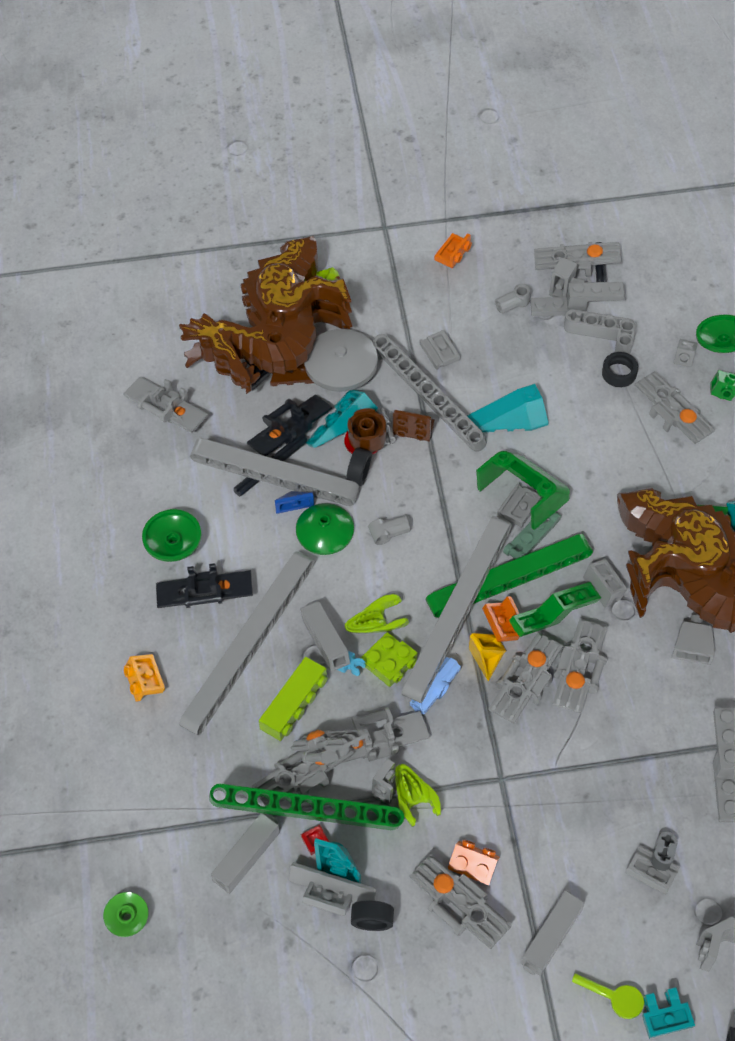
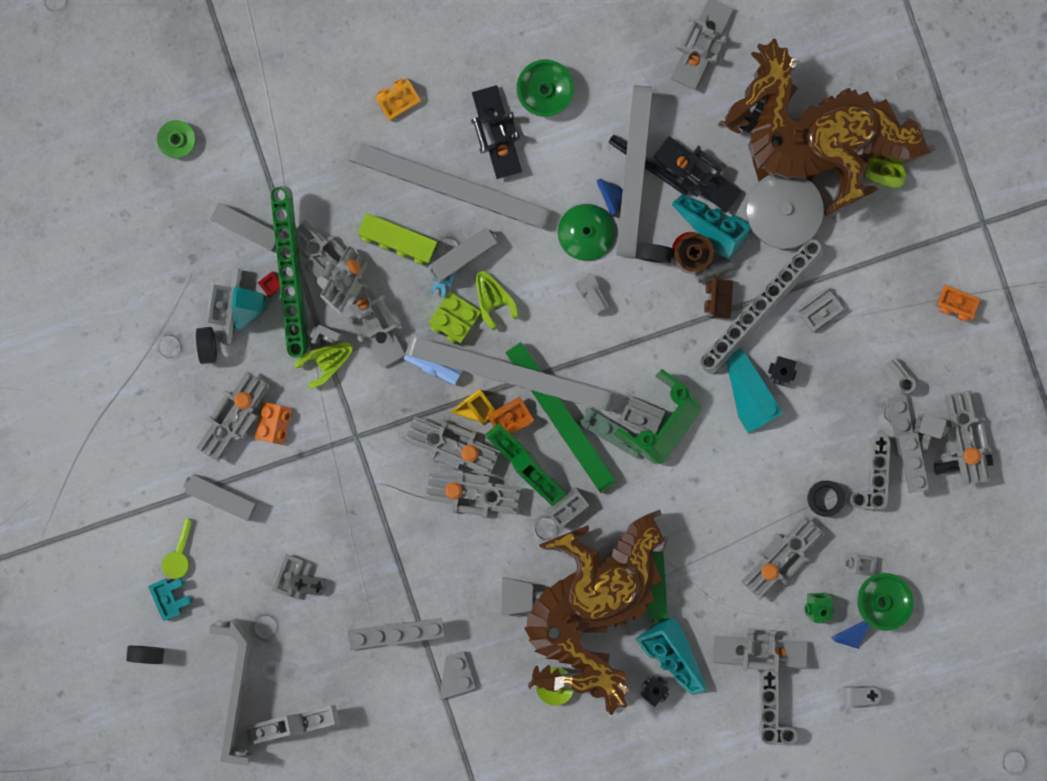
camera: 80 degrees right, 30 degrees up
none -> black brick [768,356,797,386]

